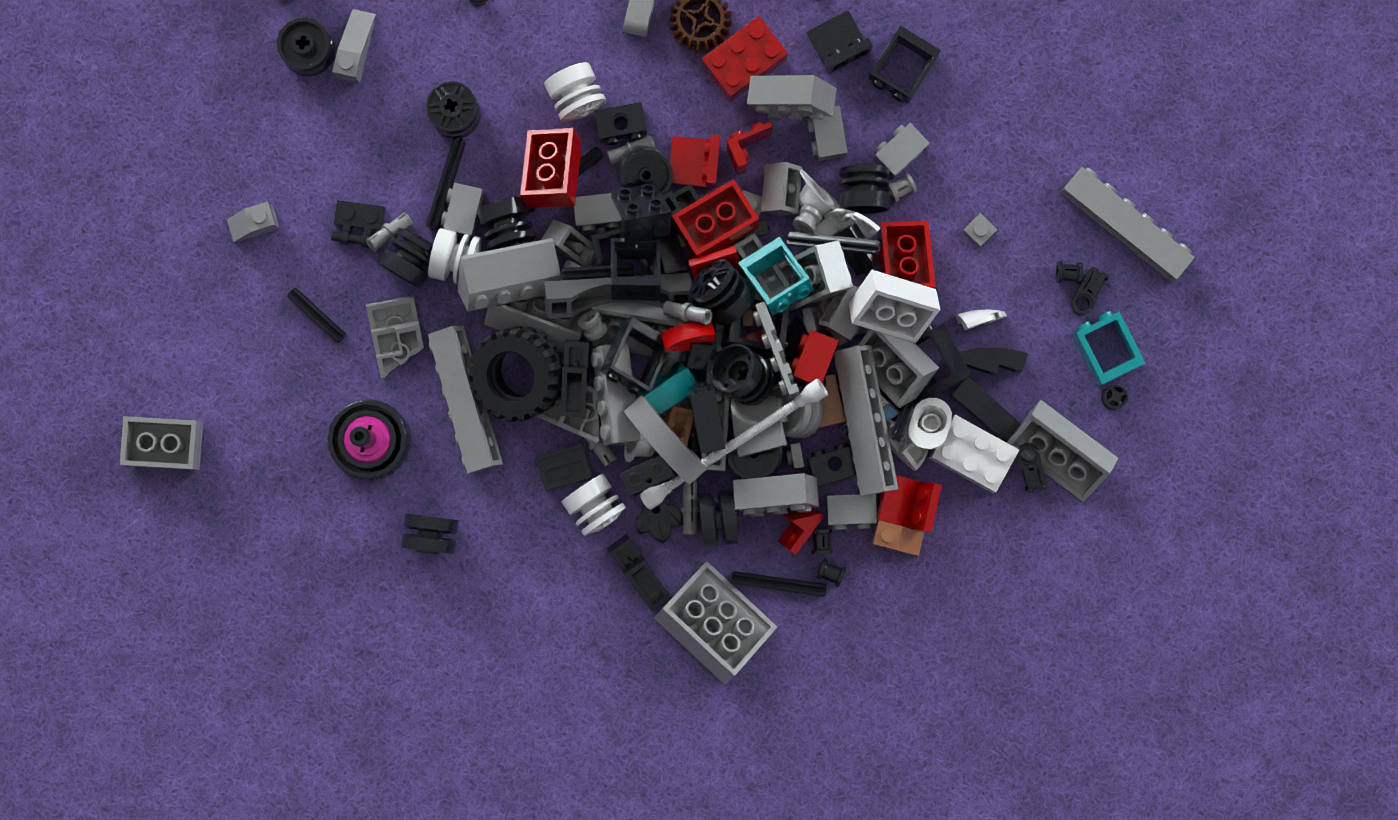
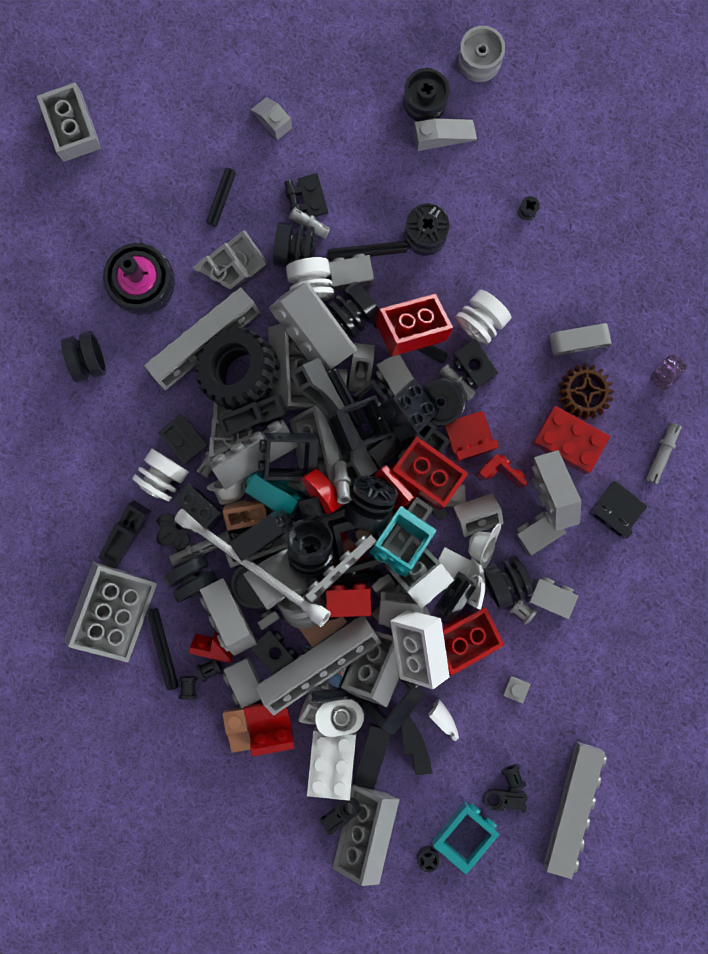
camera: 70 degrees right, 0 degrees up
light grey wheel [577,311,608,341] -> none
light grey slope [624,395,708,485] -> none
black axle [787,232,881,255] -> none
light grey wheel [792,205,823,234] -> none
black window [869,25,941,103] -> none

